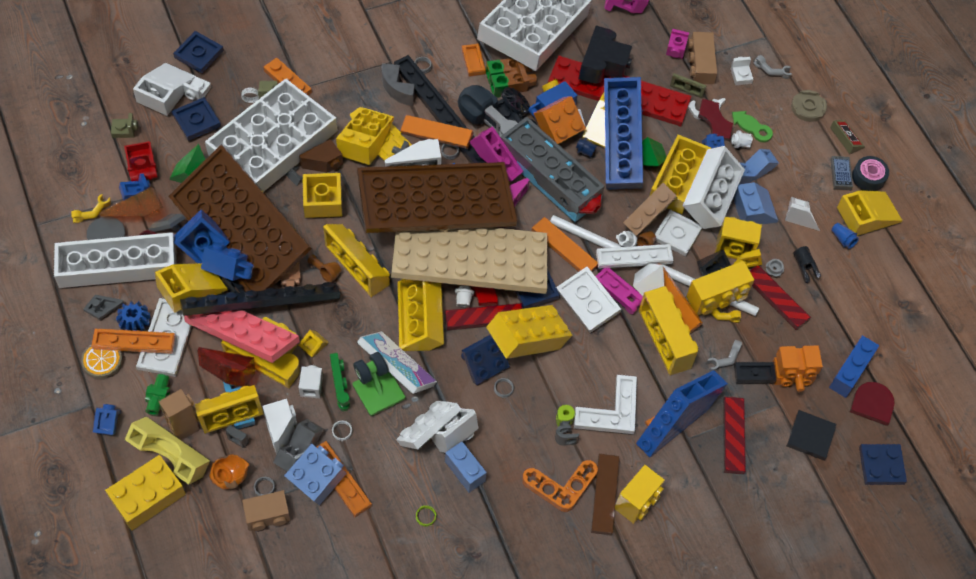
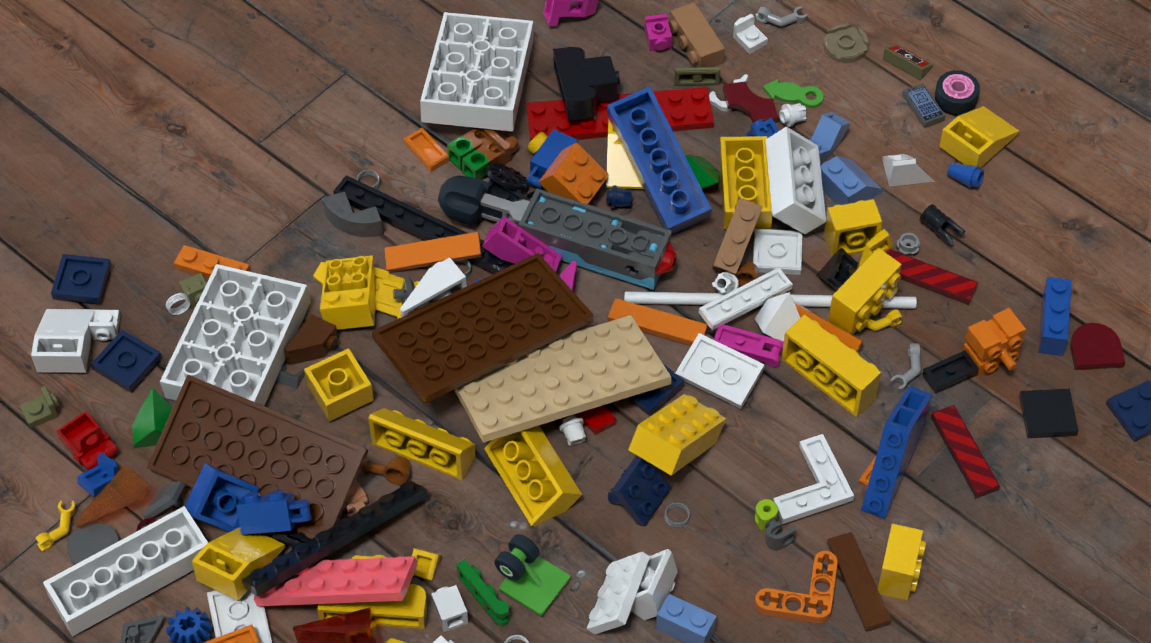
camera: 20 degrees left, 5 degrees down
tile [357,331,437,394] -> none
tile [445,303,522,330] -> none

